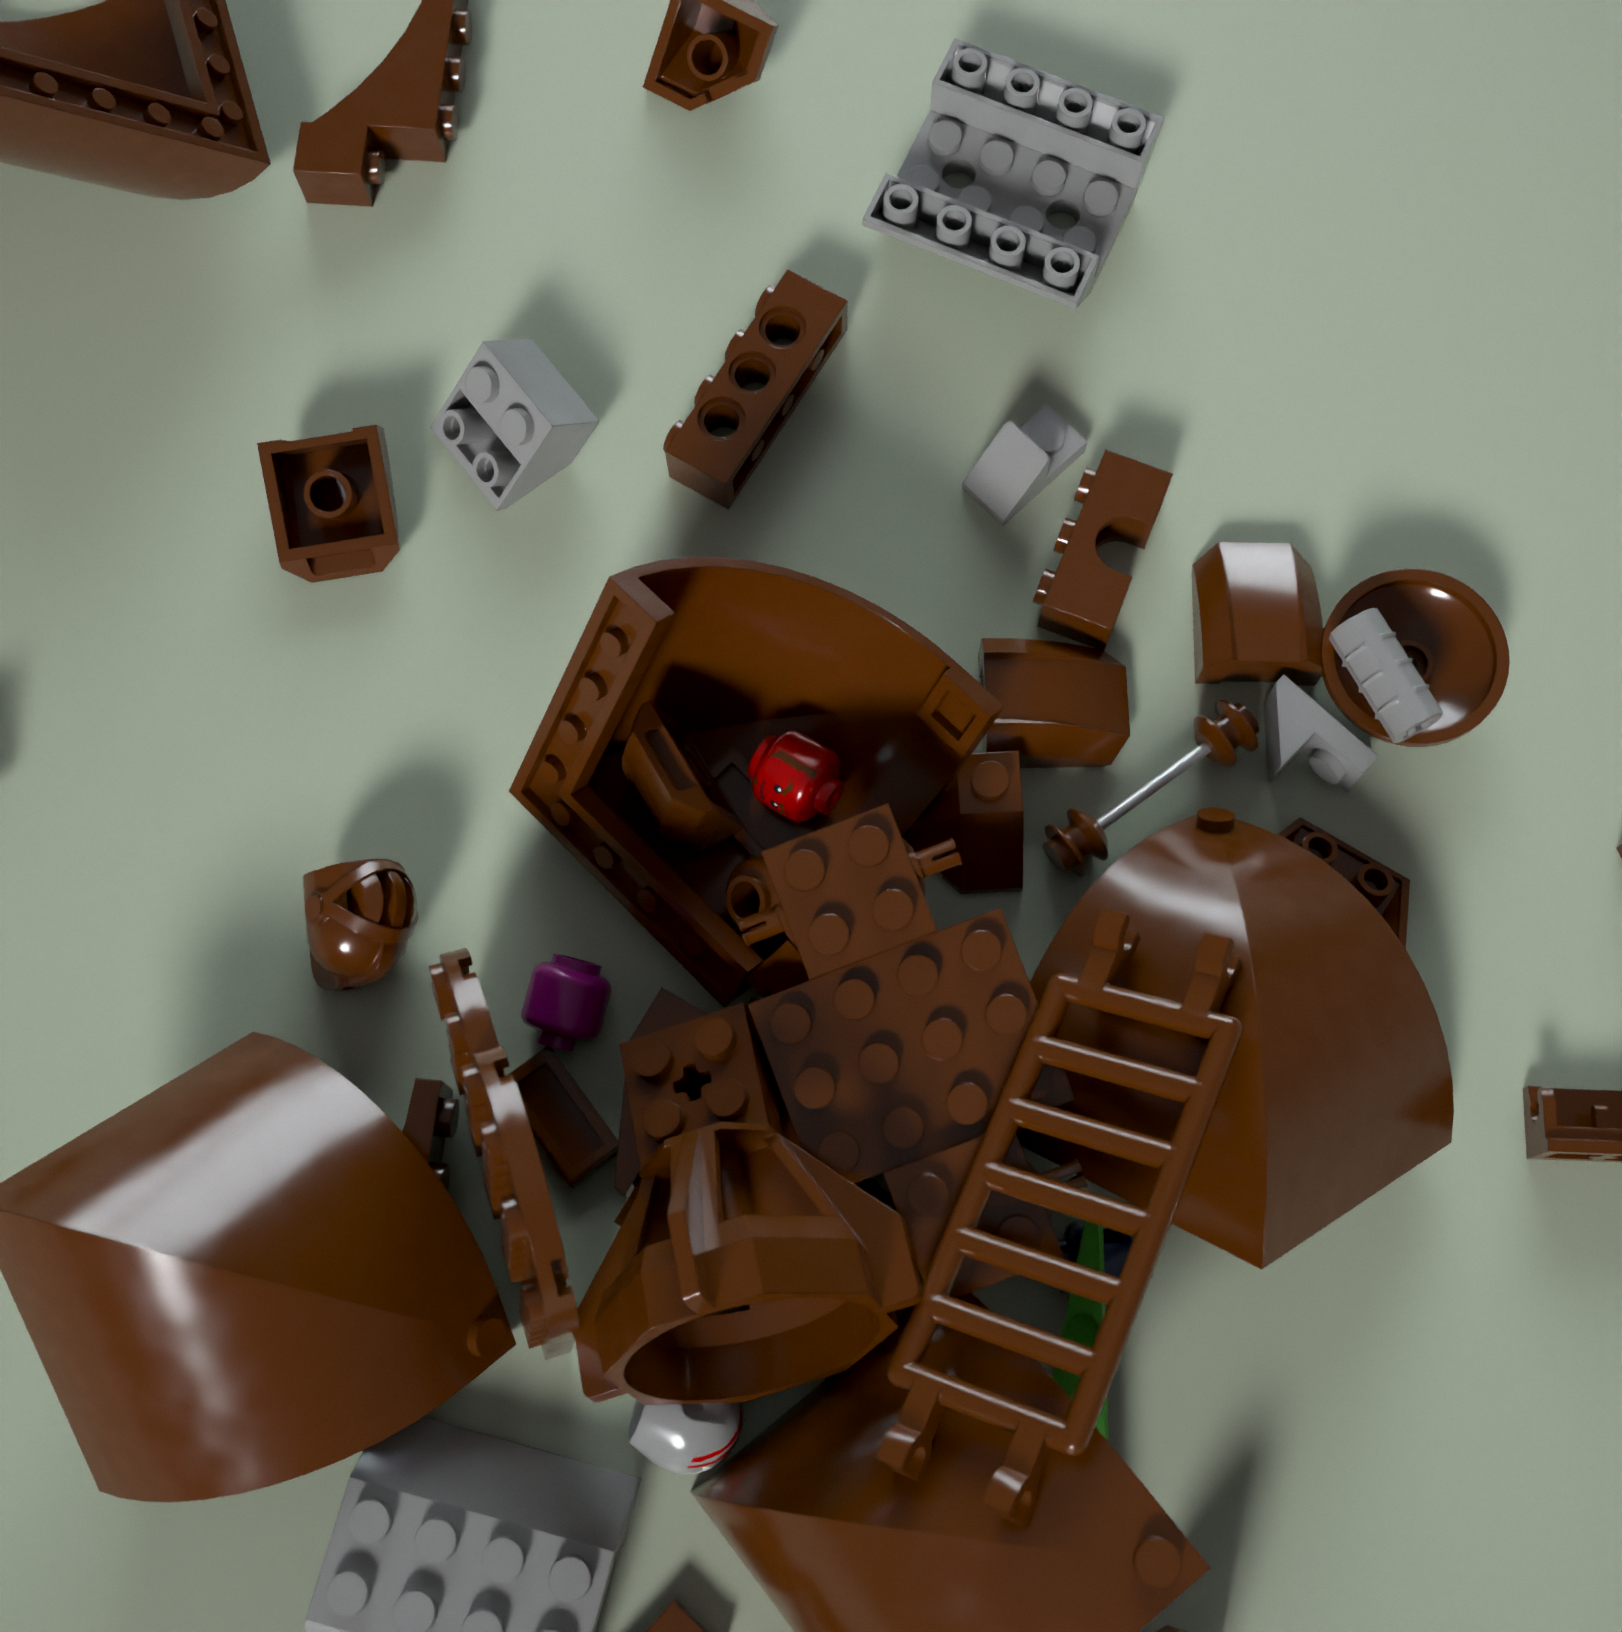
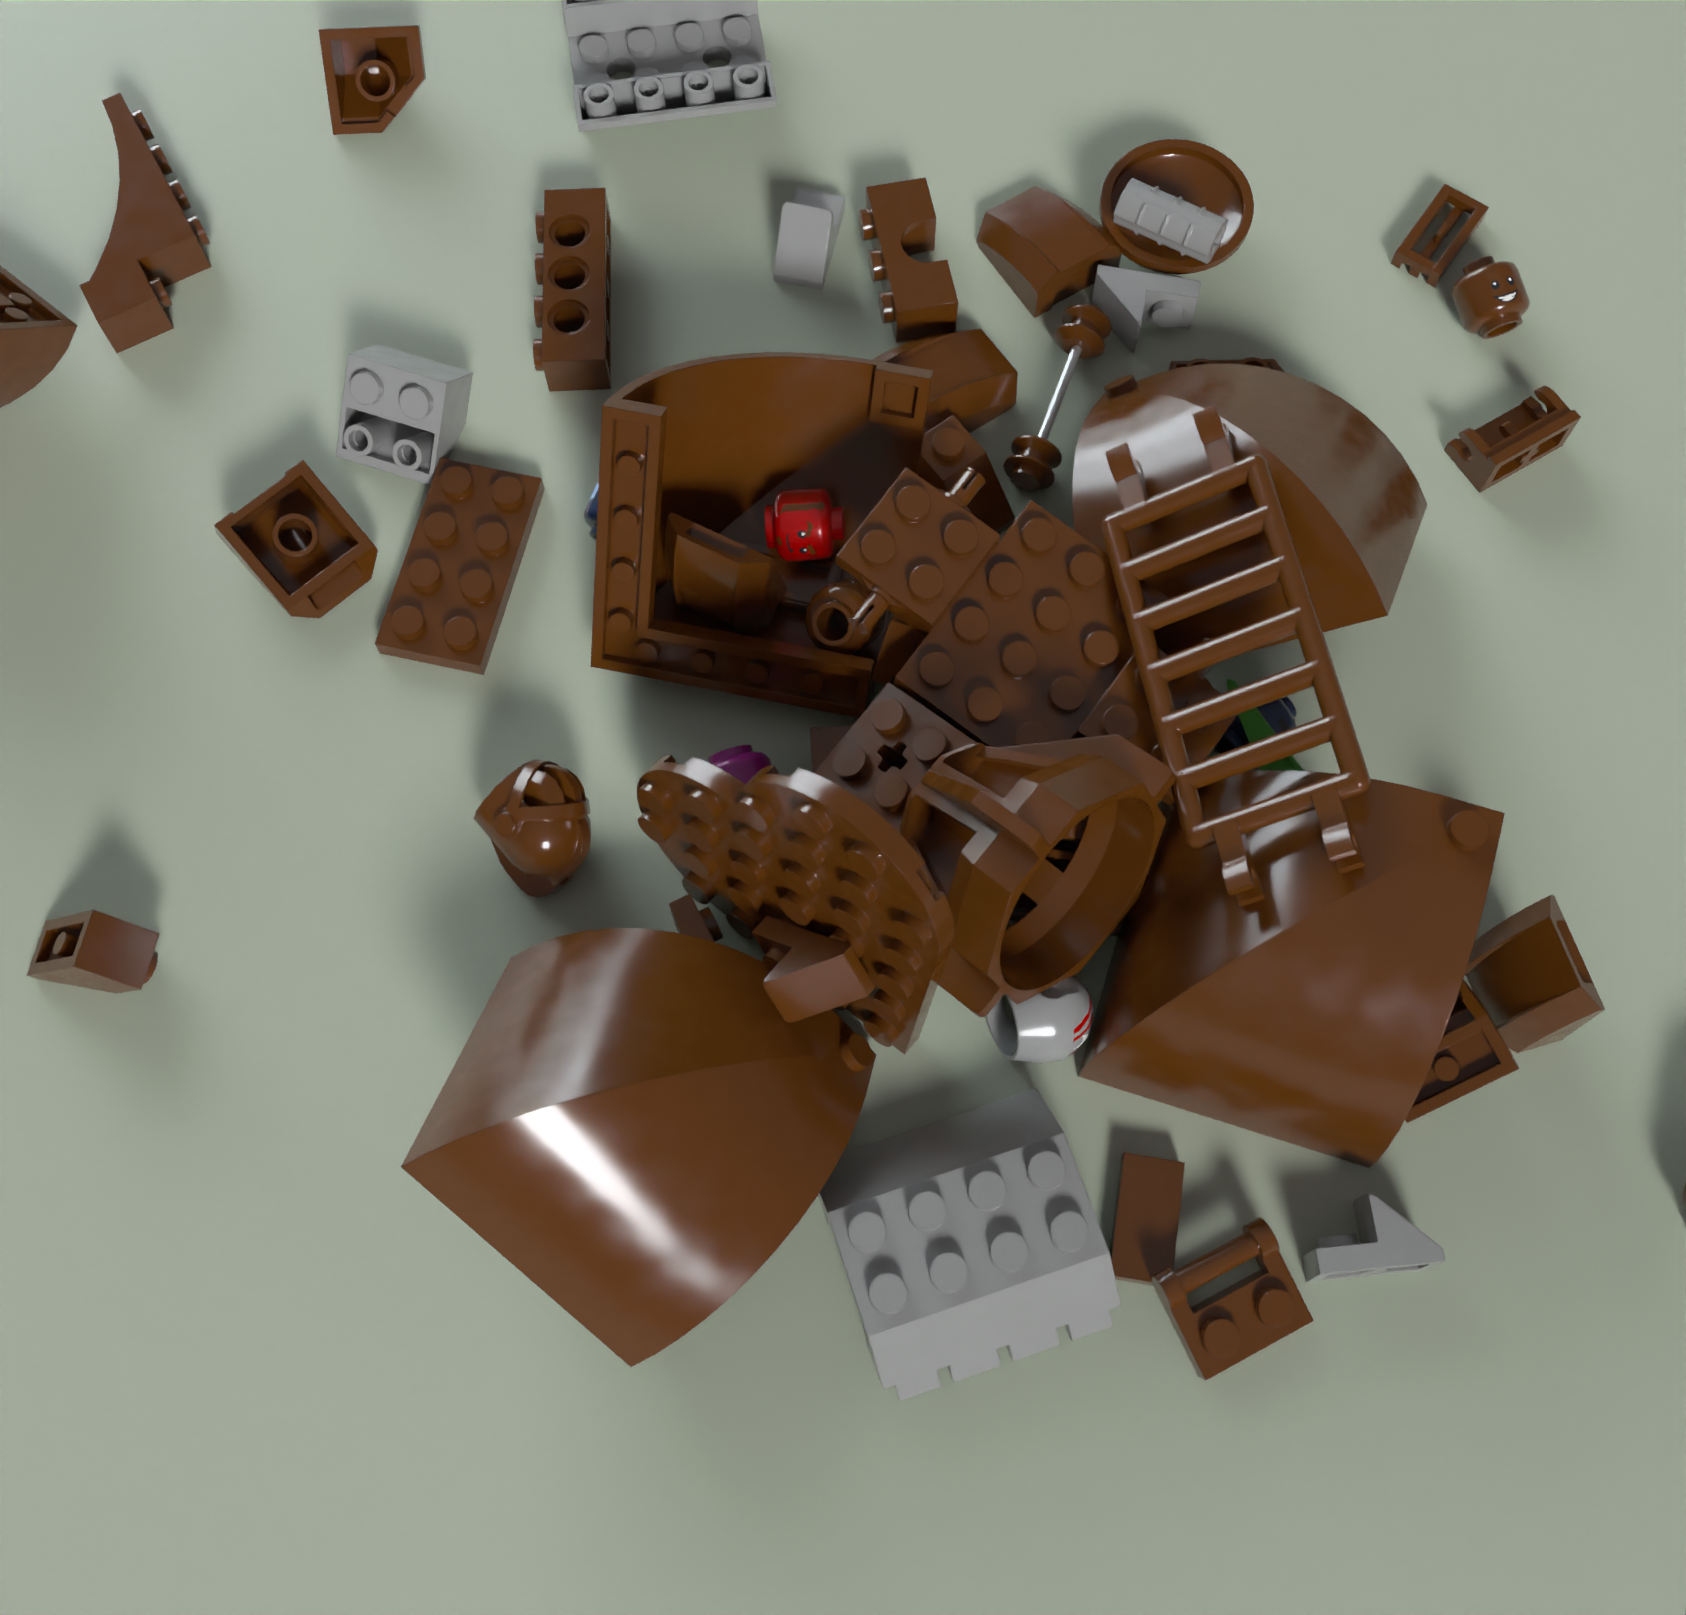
camera: 35 degrees left, 5 degrees down
none -> reddish brown plate [375,458,545,675]
none -> reddish brown slope [752,915,875,1023]

